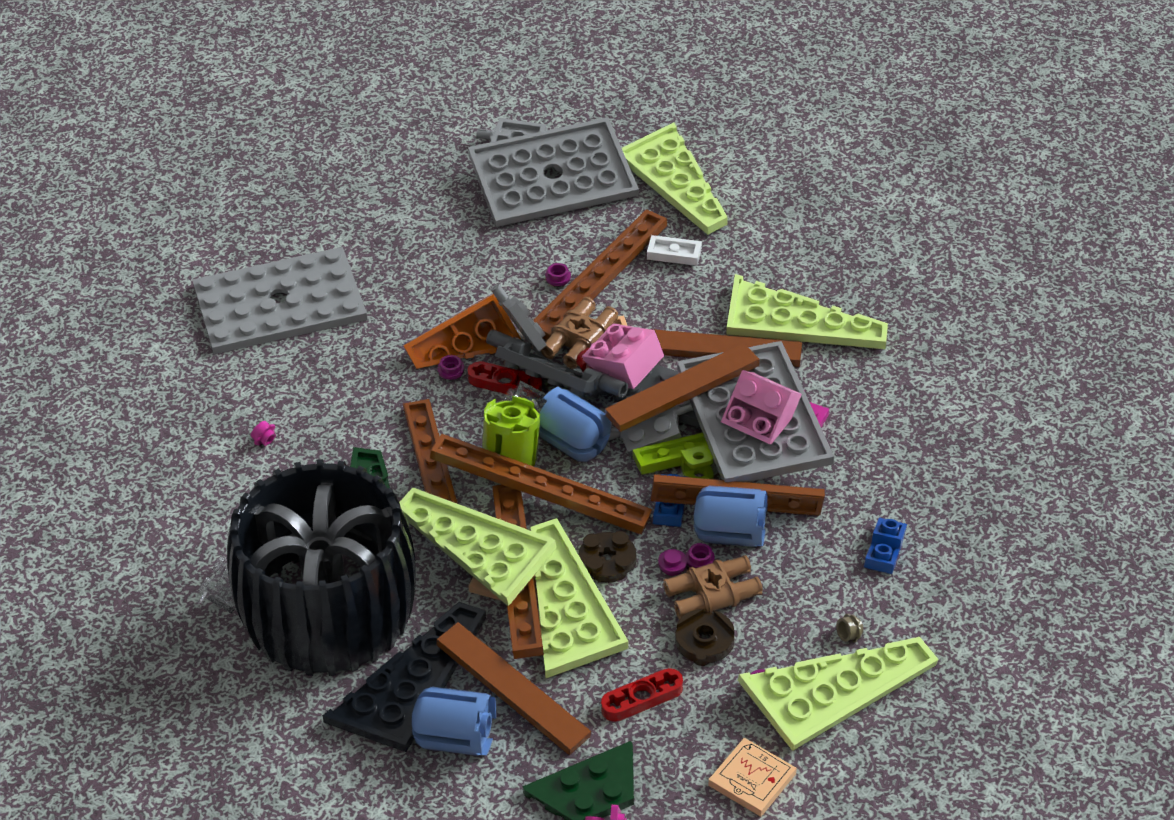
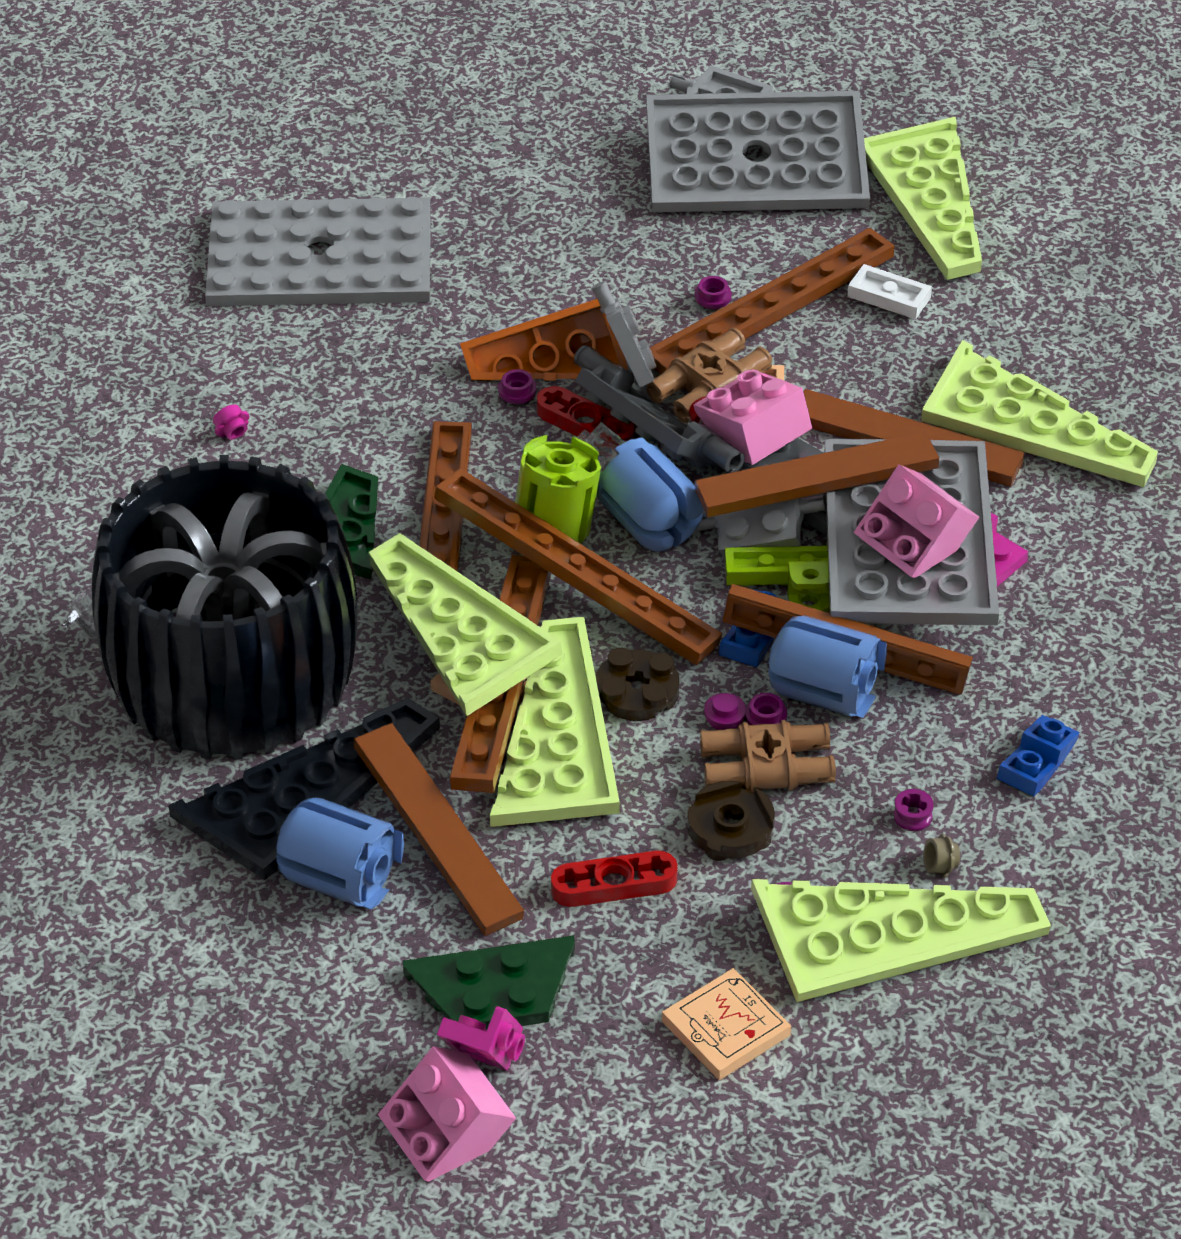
camera: 15 degrees right, 0 degrees up
none -> magenta bush [894,789,934,831]

